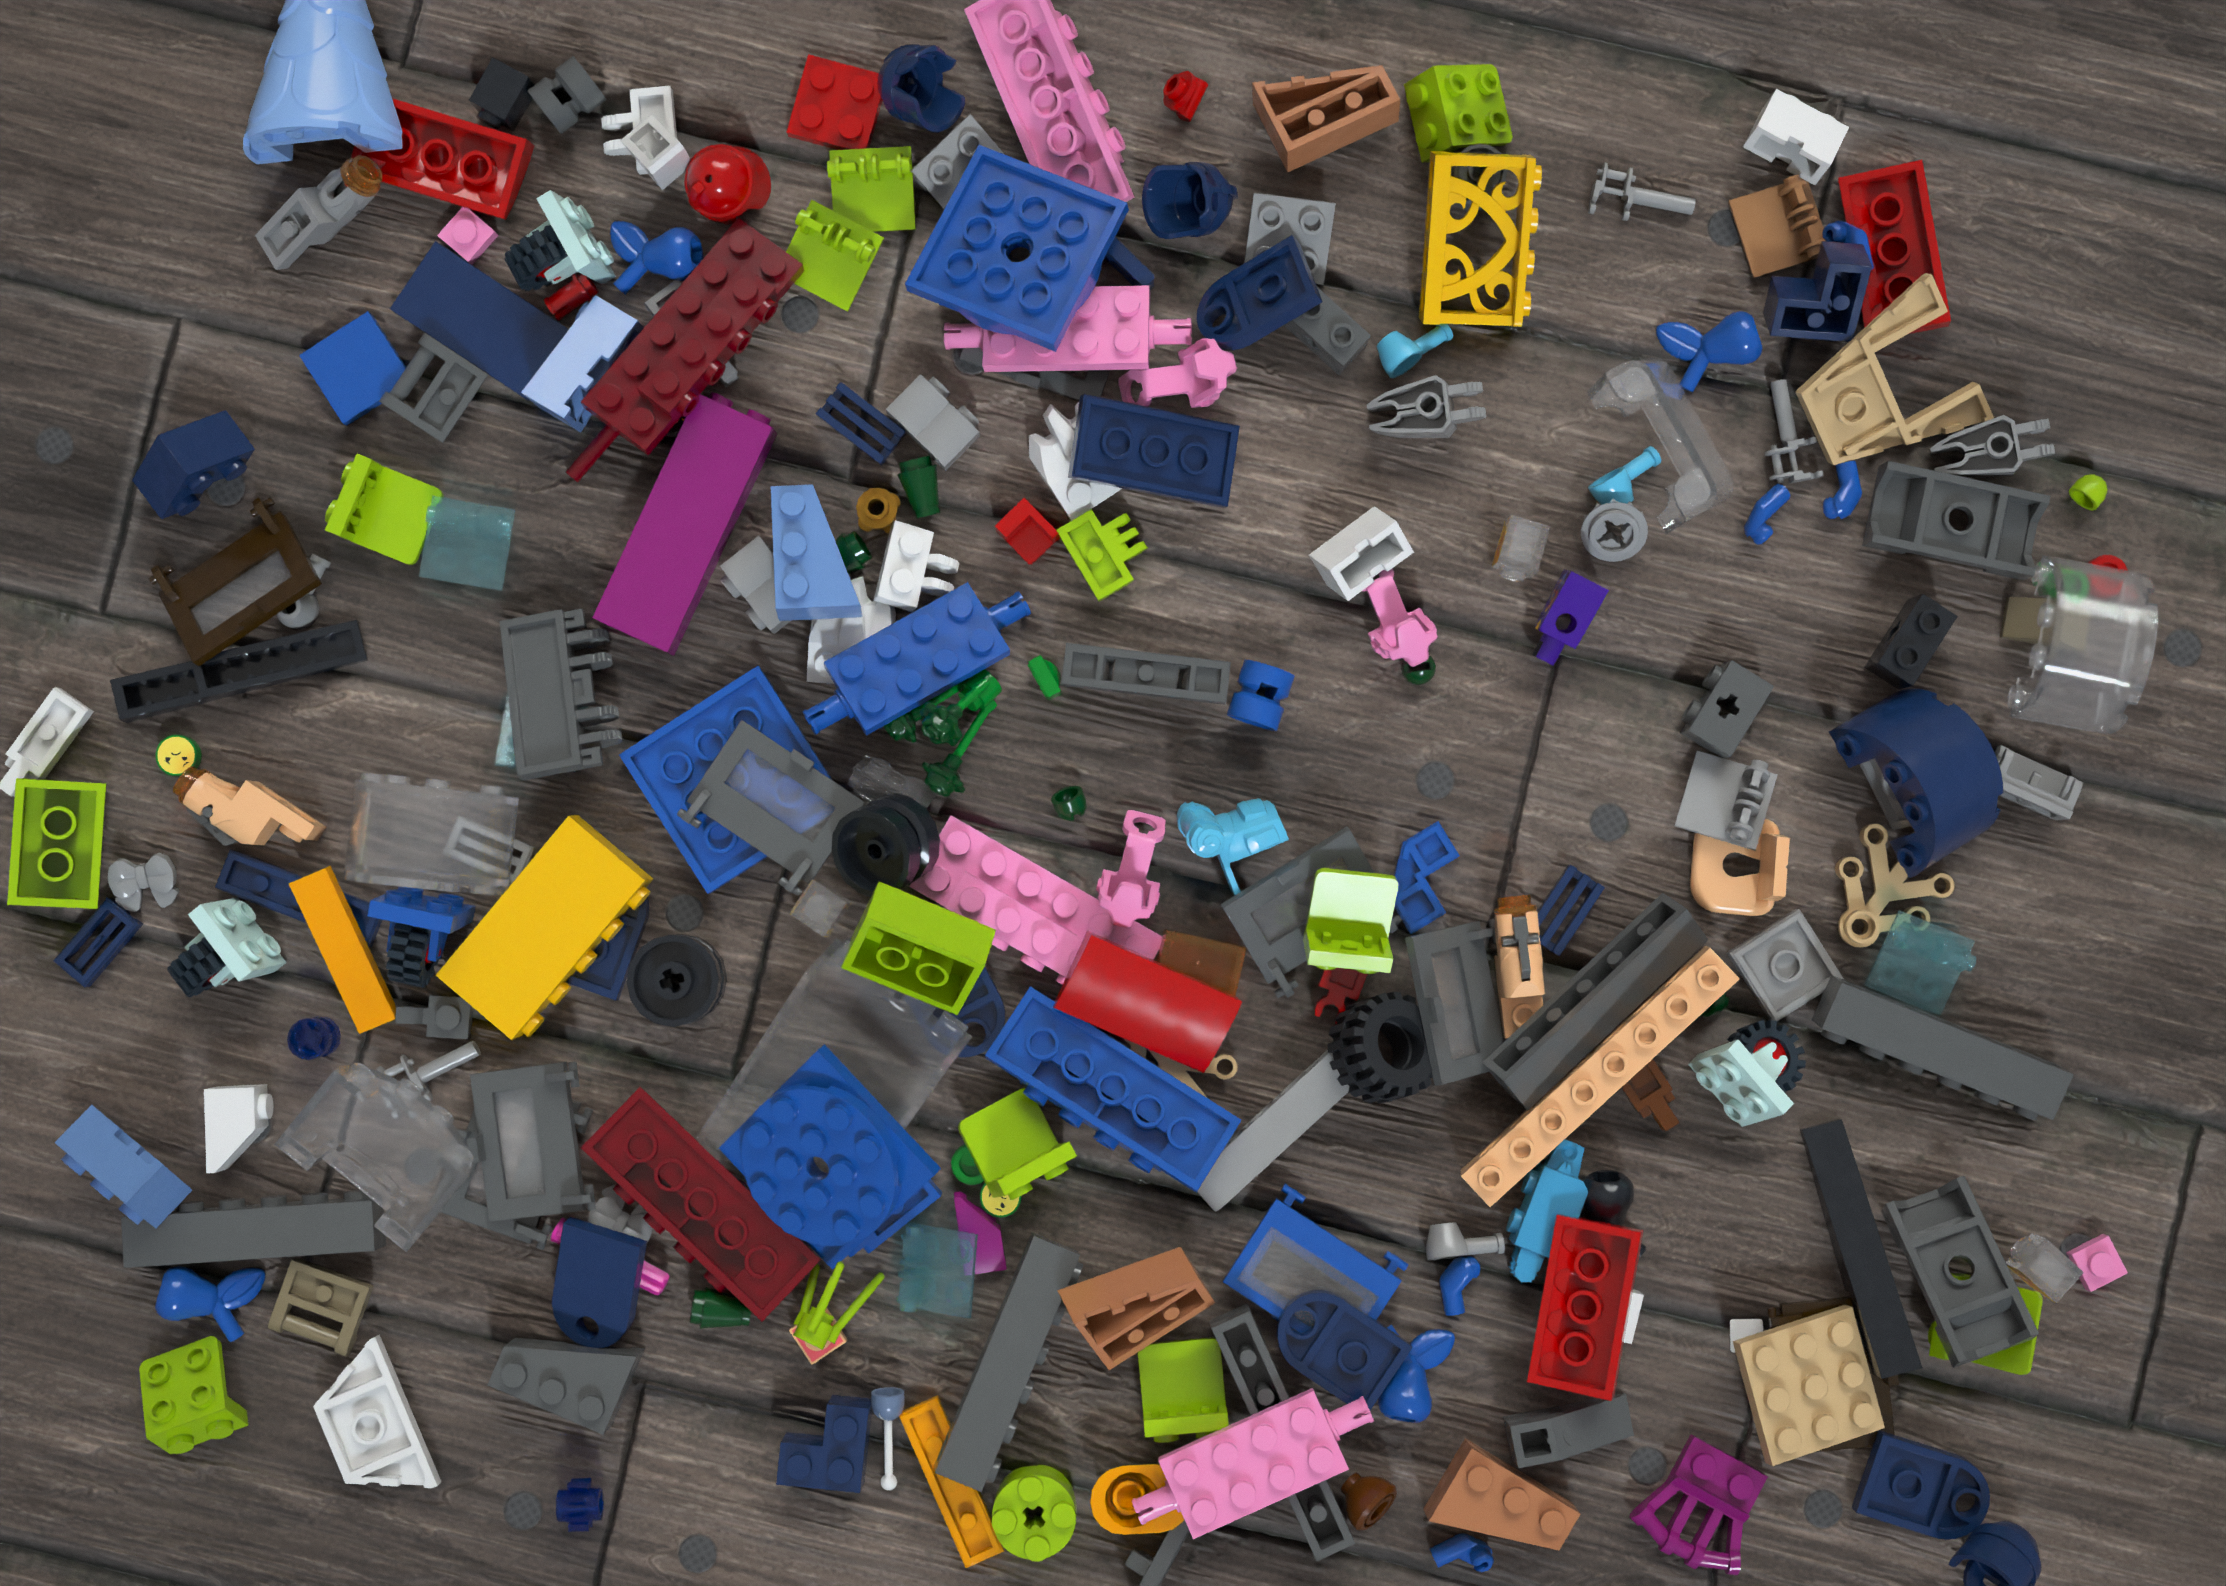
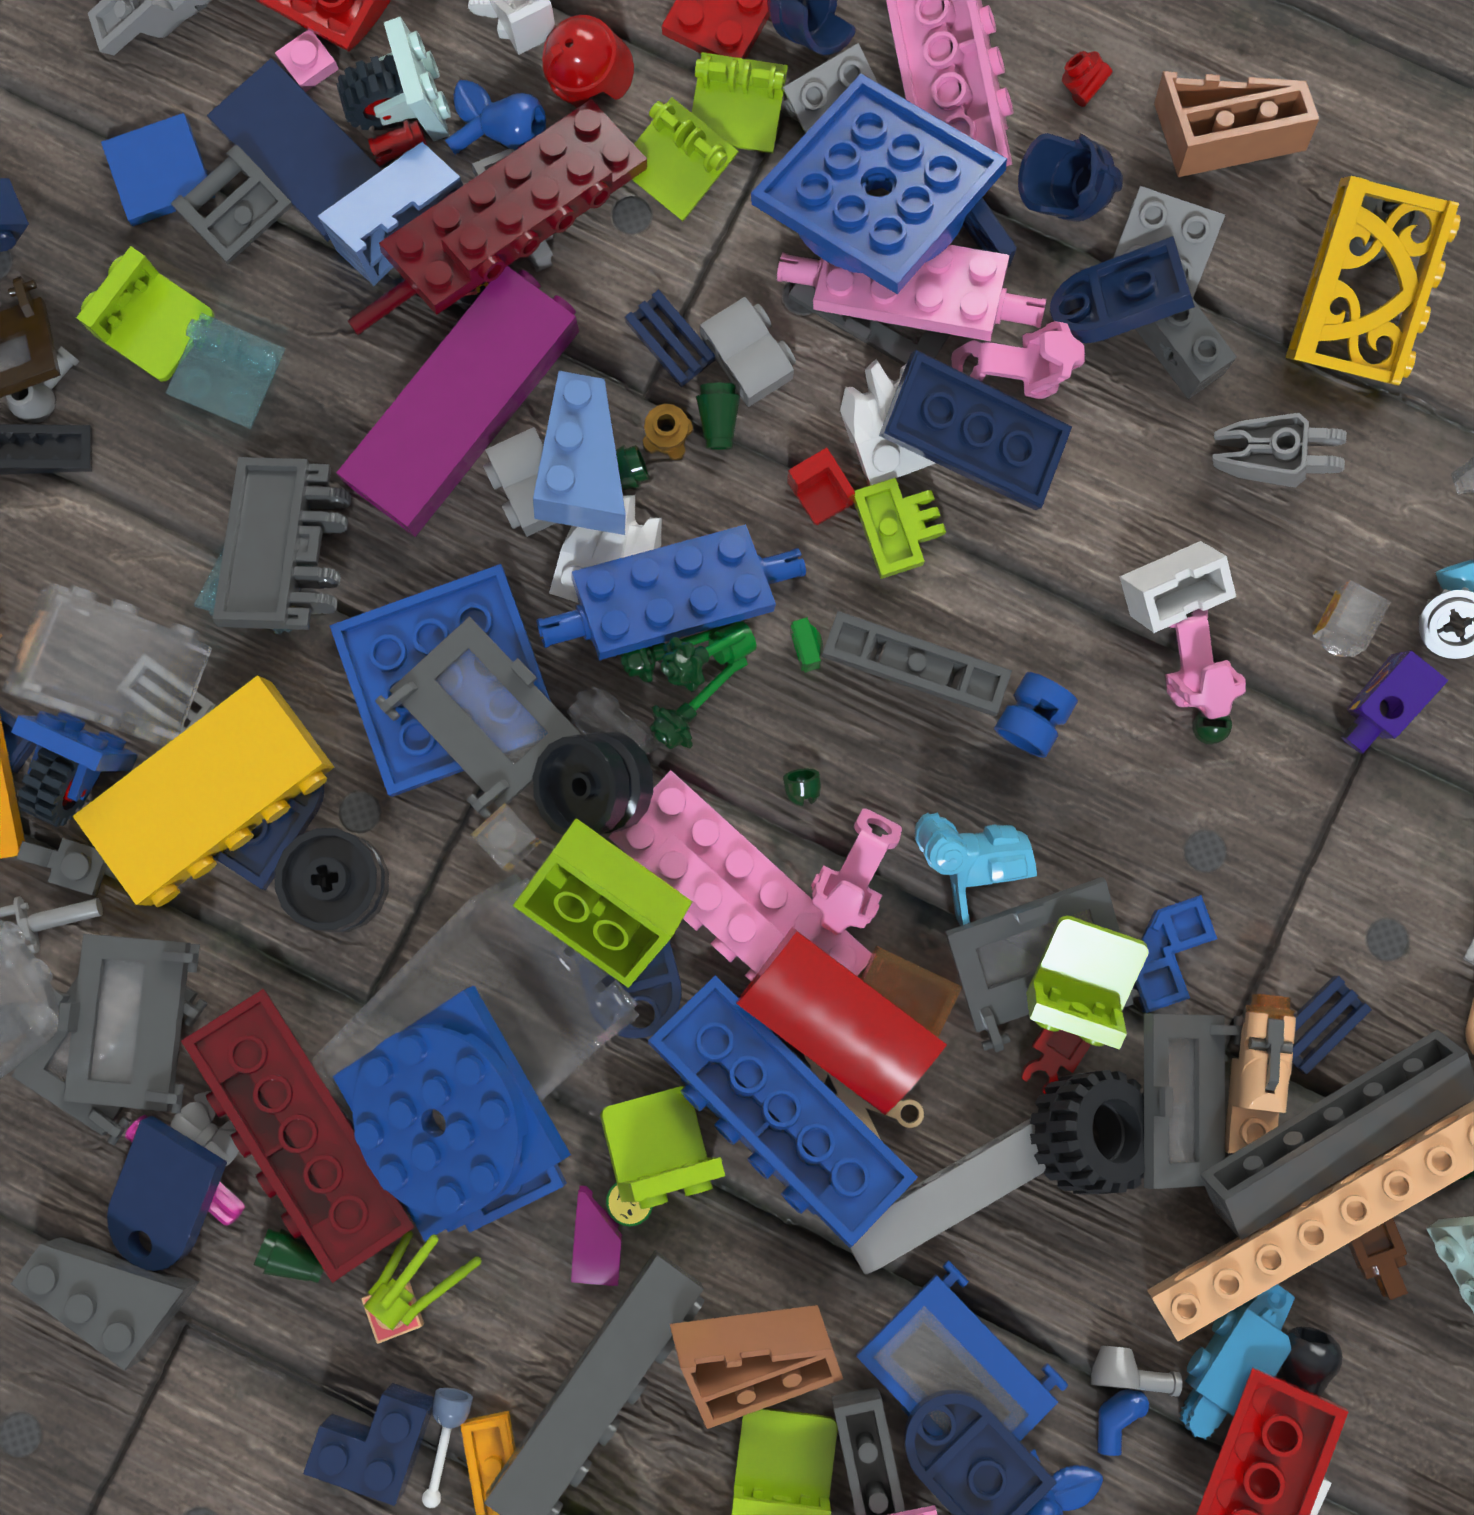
camera: 15 degrees right, 5 degrees down
clear blue gear [556,1478,604,1532] -> none
white hinge [874,520,959,612] -> none
clear light blue hinge [896,1222,978,1319] -> none
green tile [951,1144,984,1185] -> none
medium azure bar [1377,324,1453,378] -> none
lime bracket [1404,64,1513,163] -> none

